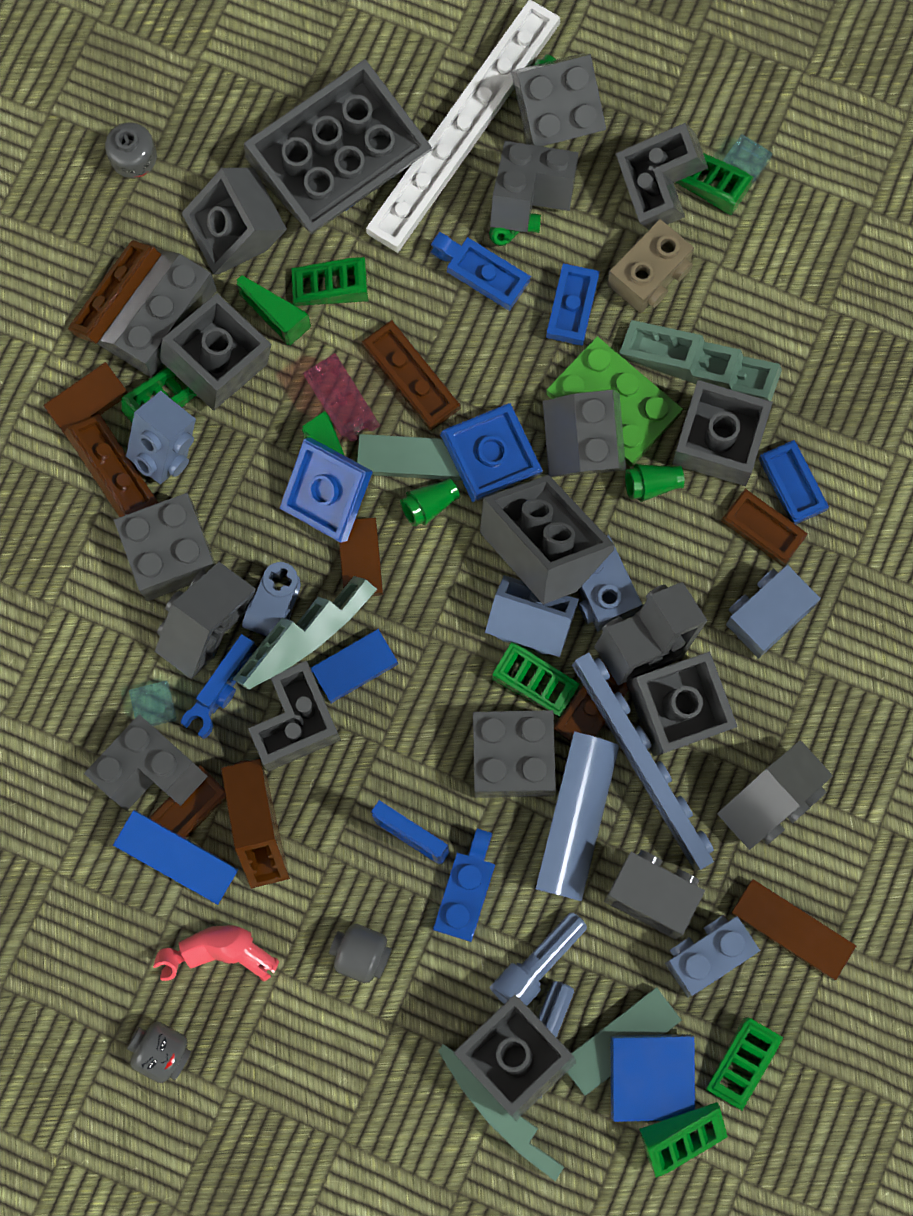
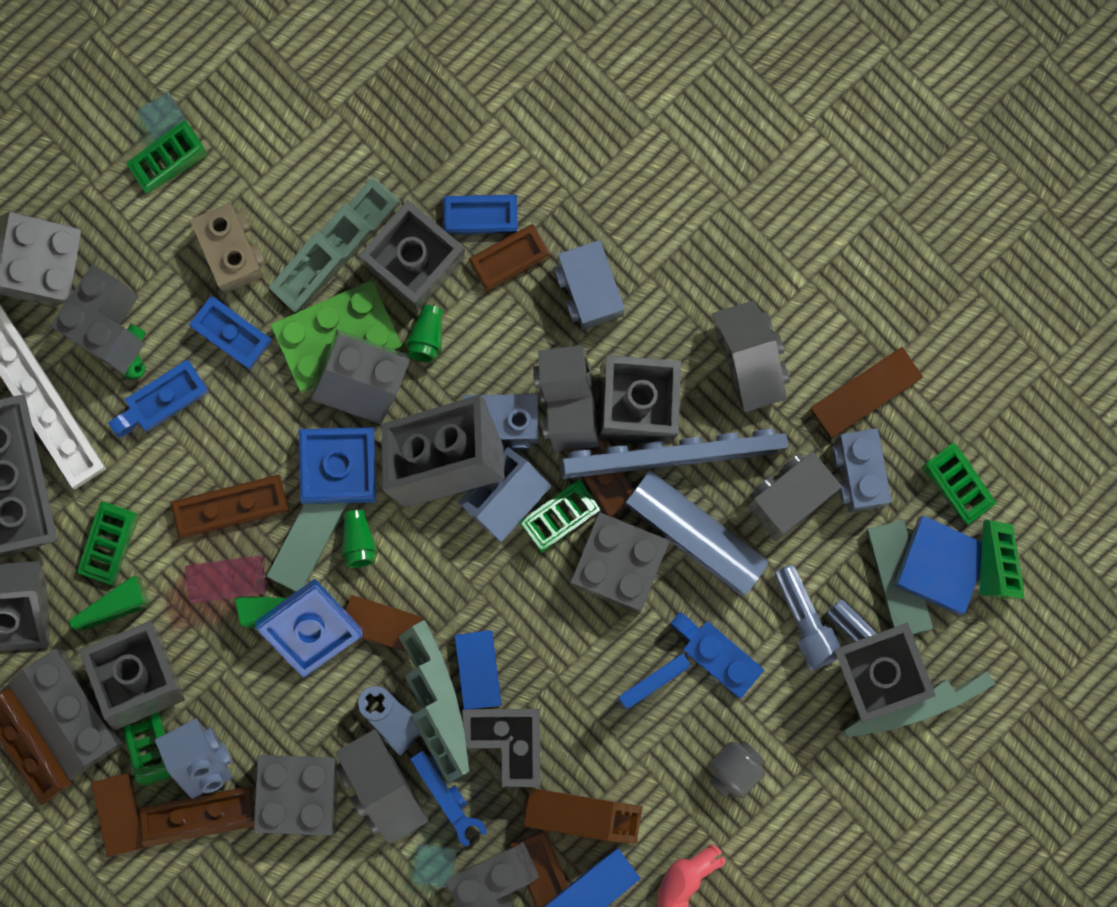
camera: 75 degrees left, 5 degrees up
dark grey brick [616,123,708,230] -> none

